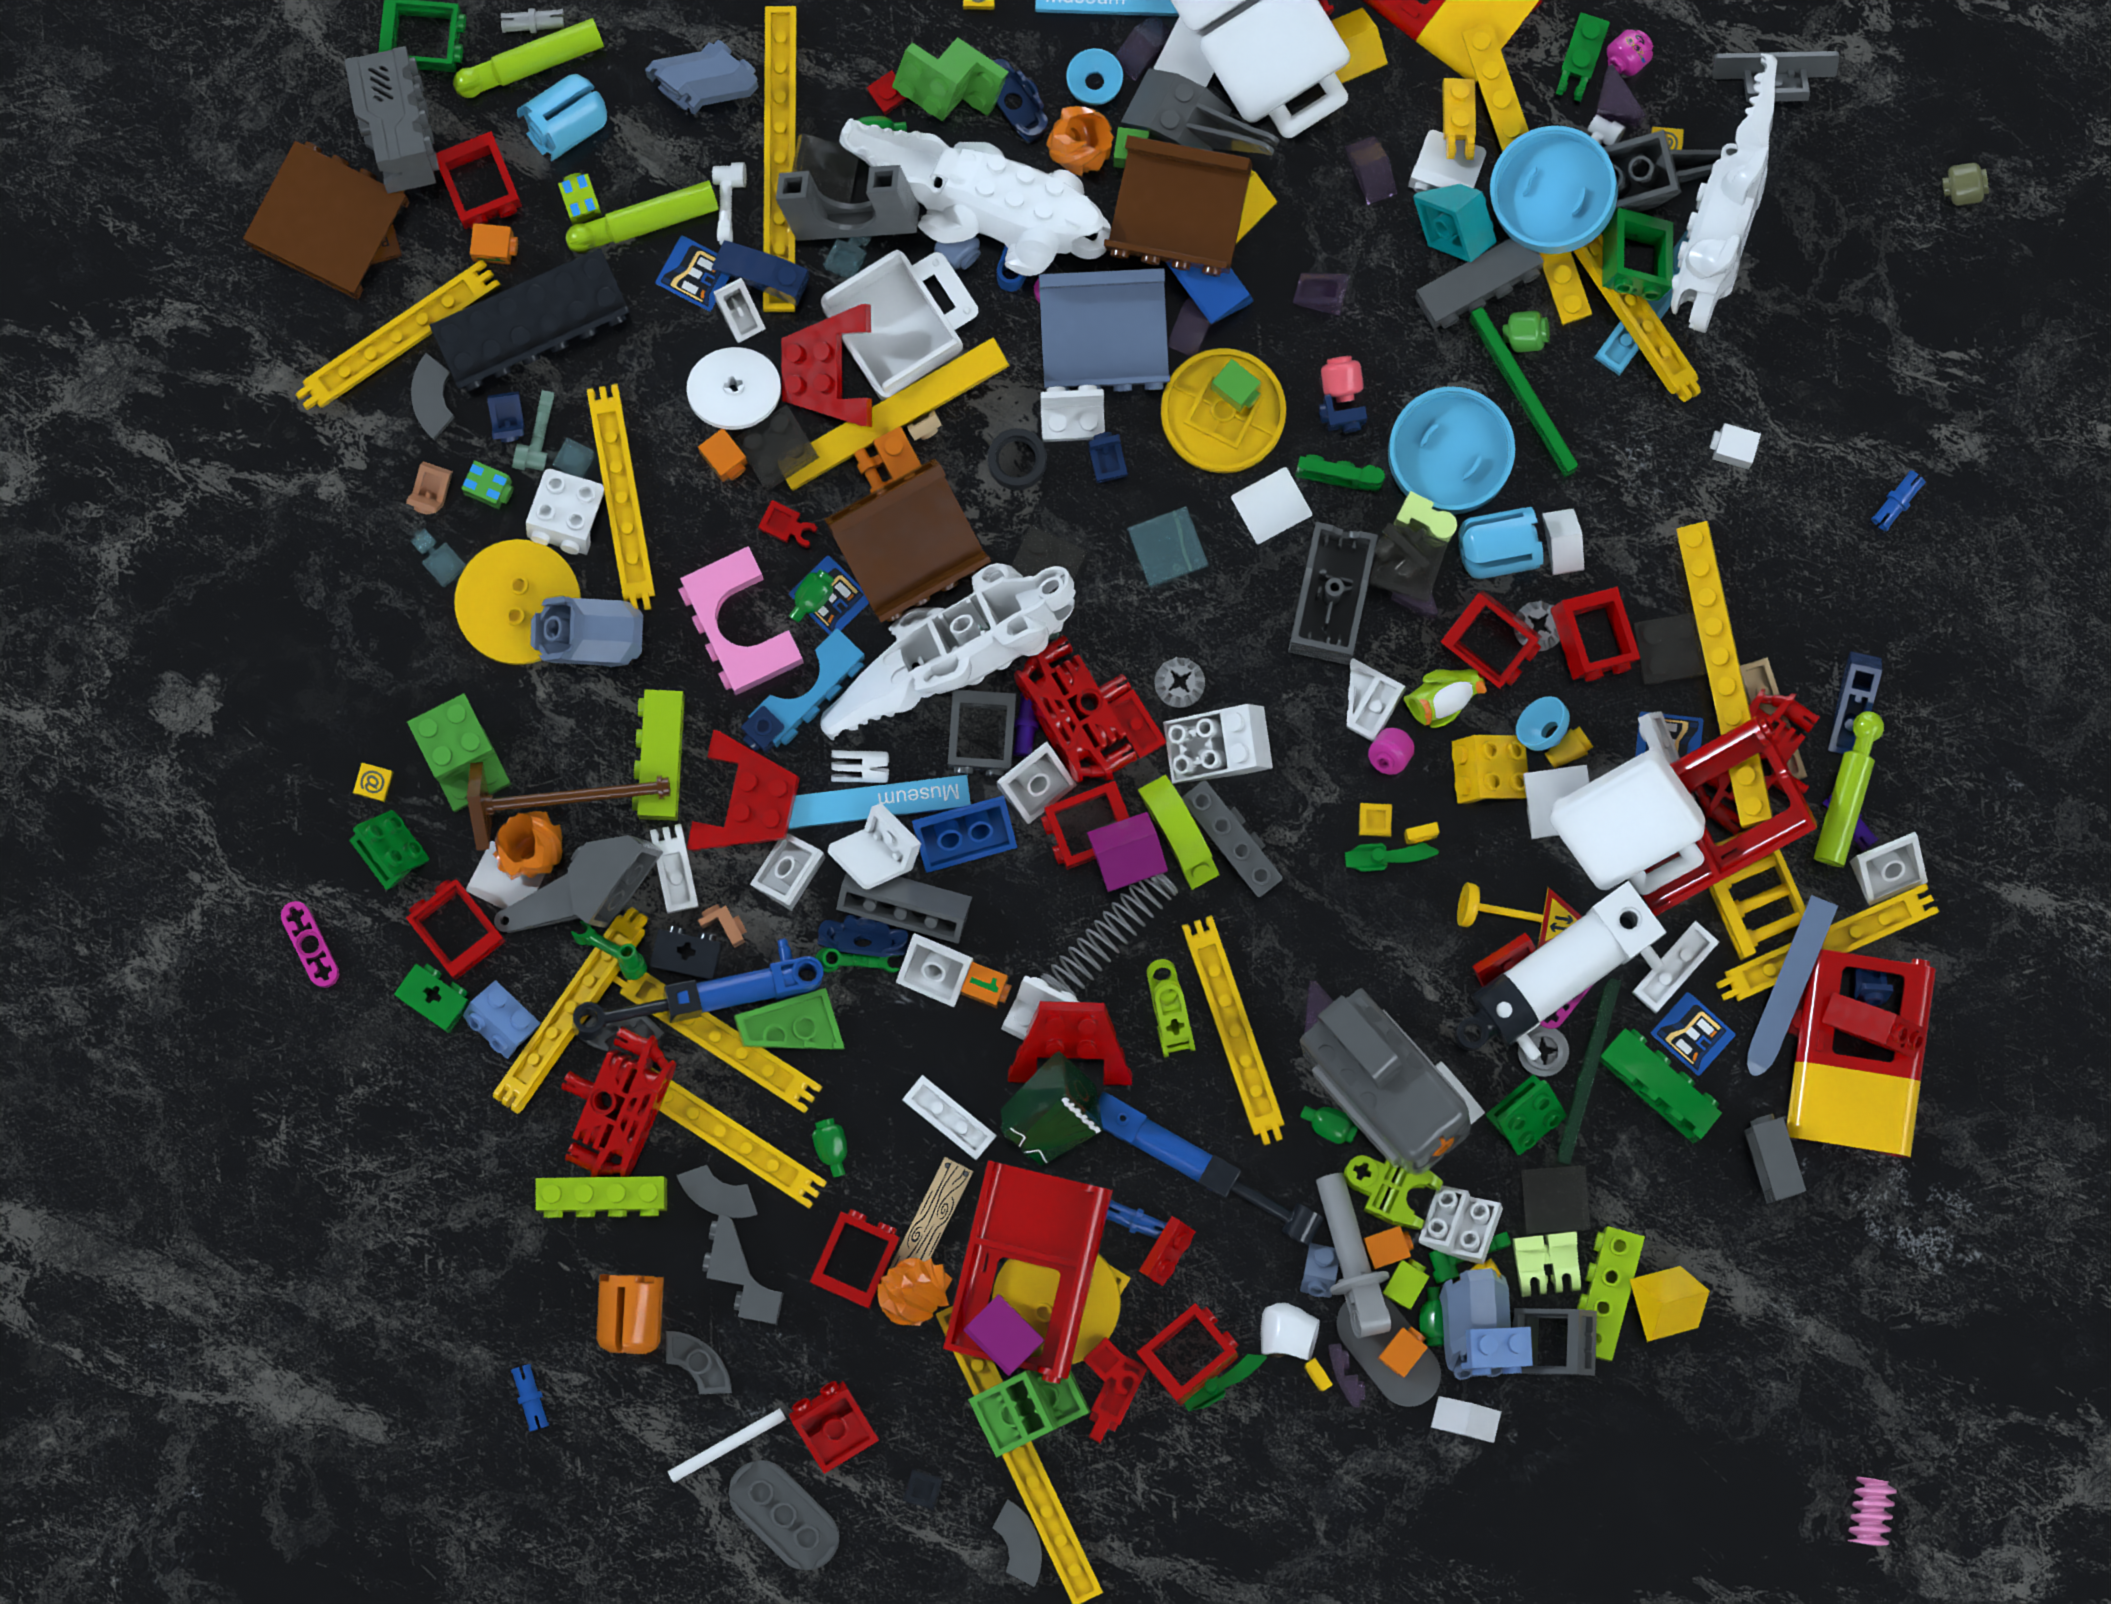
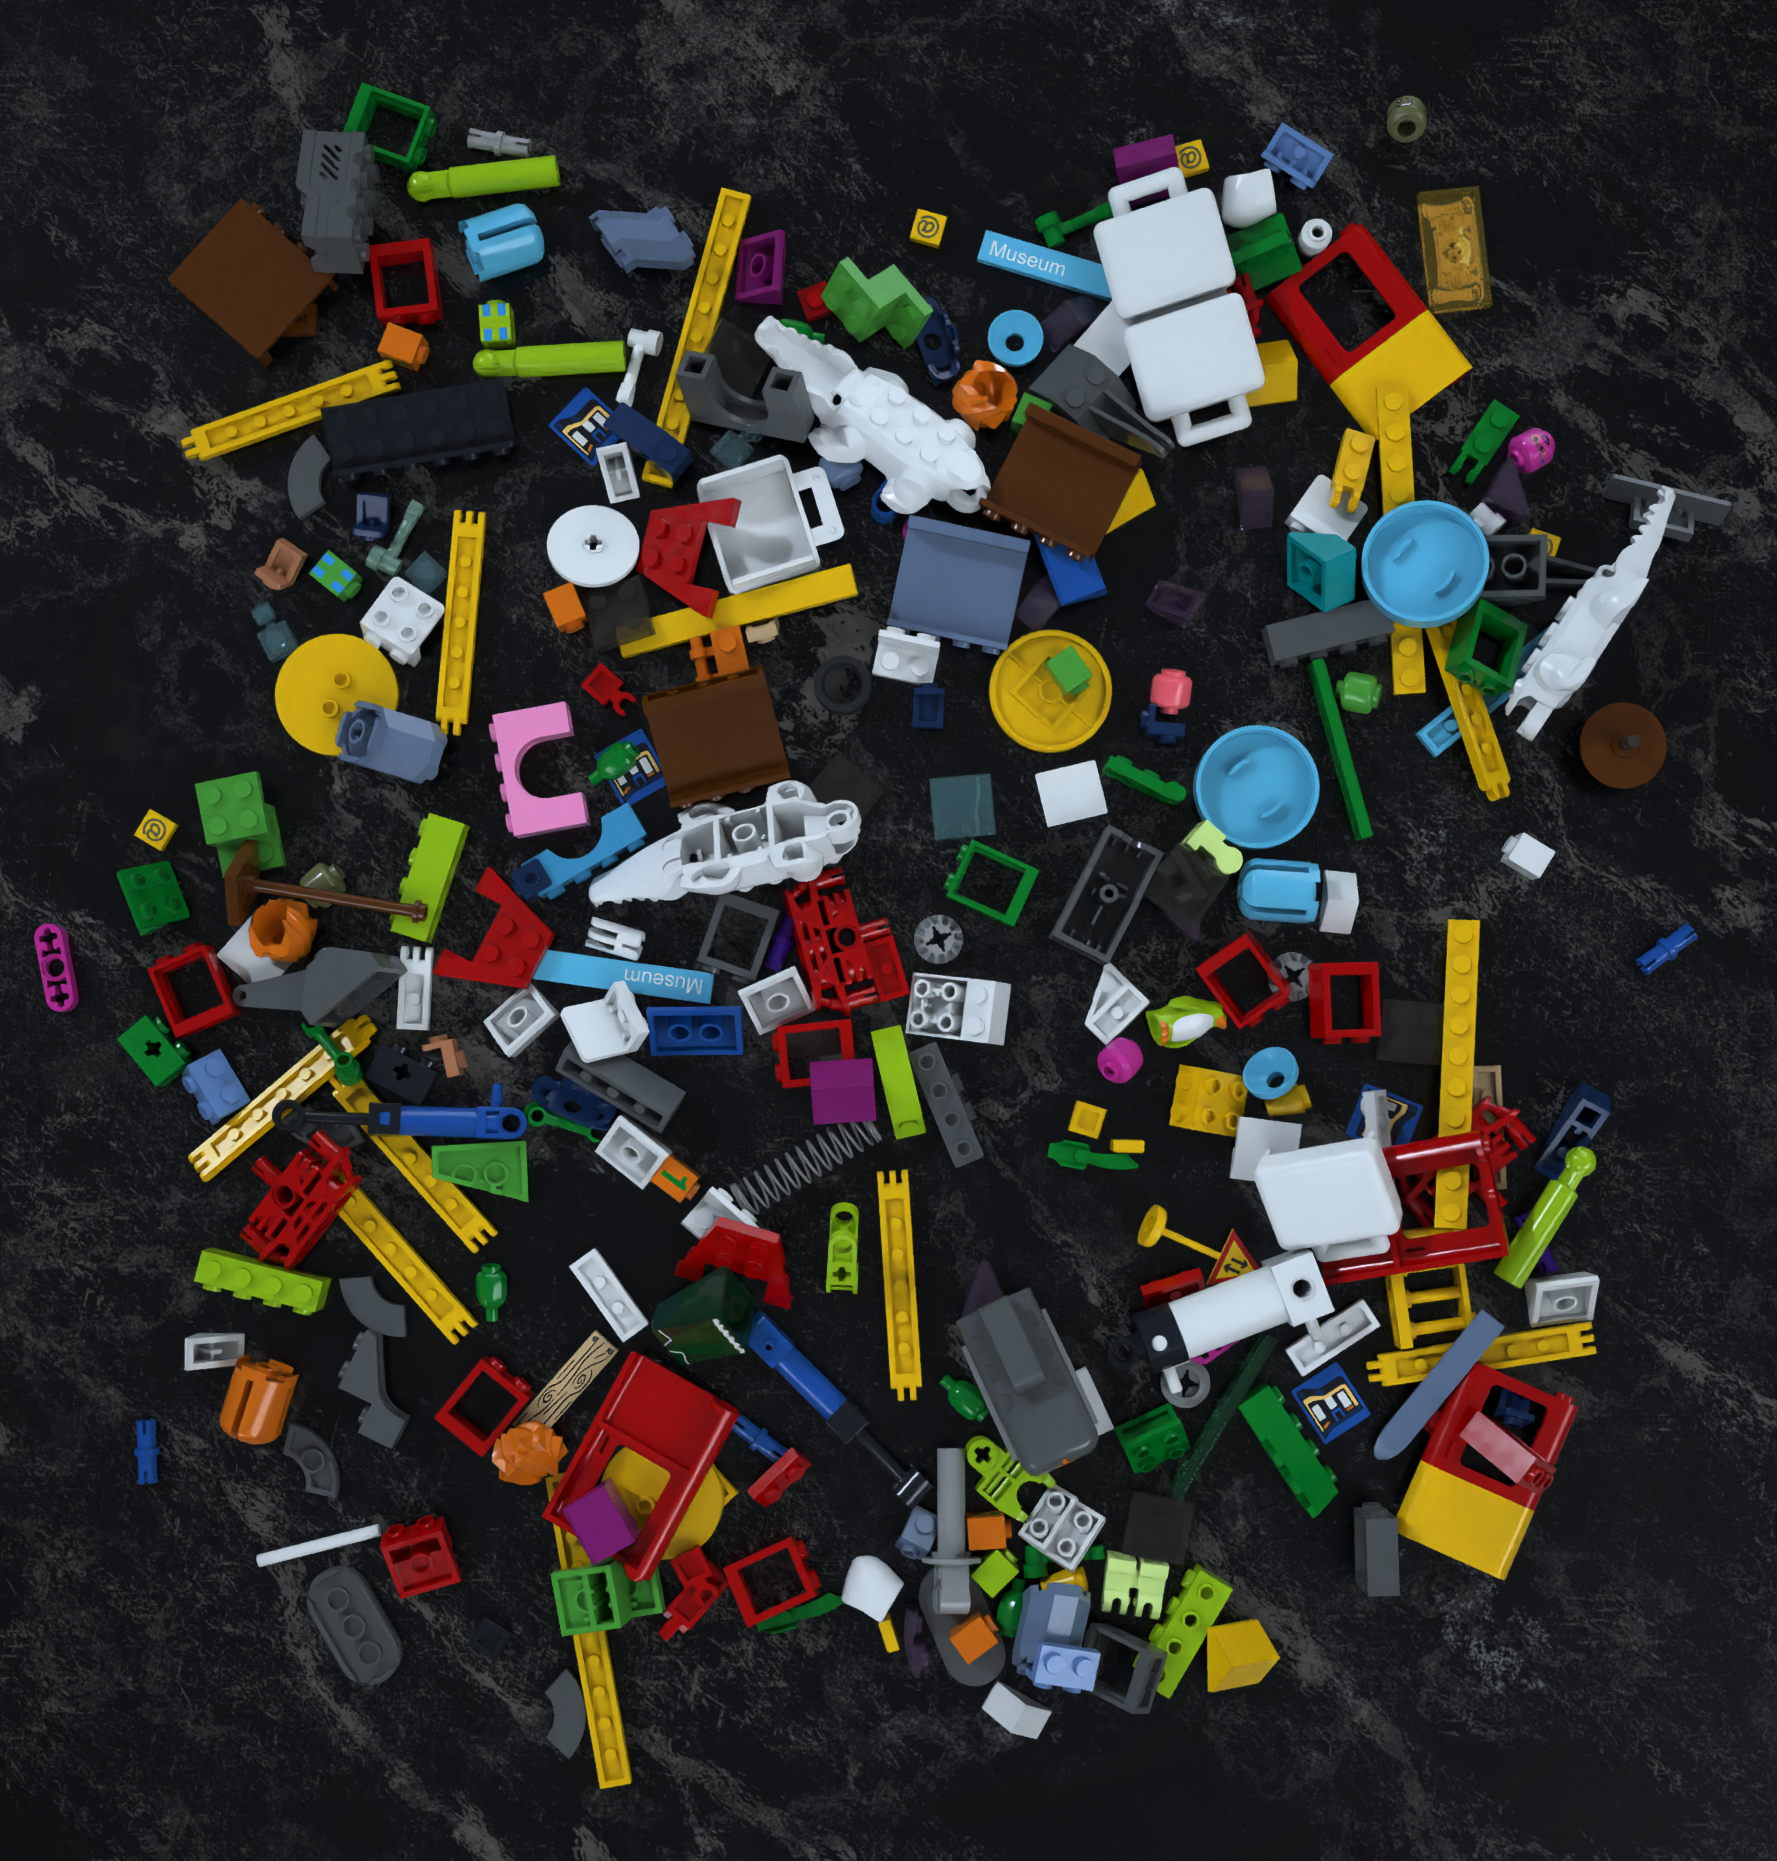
camera: 15 degrees right, 5 degrees up
none -> white slope [184,1333,245,1371]
none -> olive head [300,863,346,908]
none -> magenta slope [735,229,786,305]
none -> green window [943,840,1039,928]
none -> reddish brown piece [1579,702,1667,789]

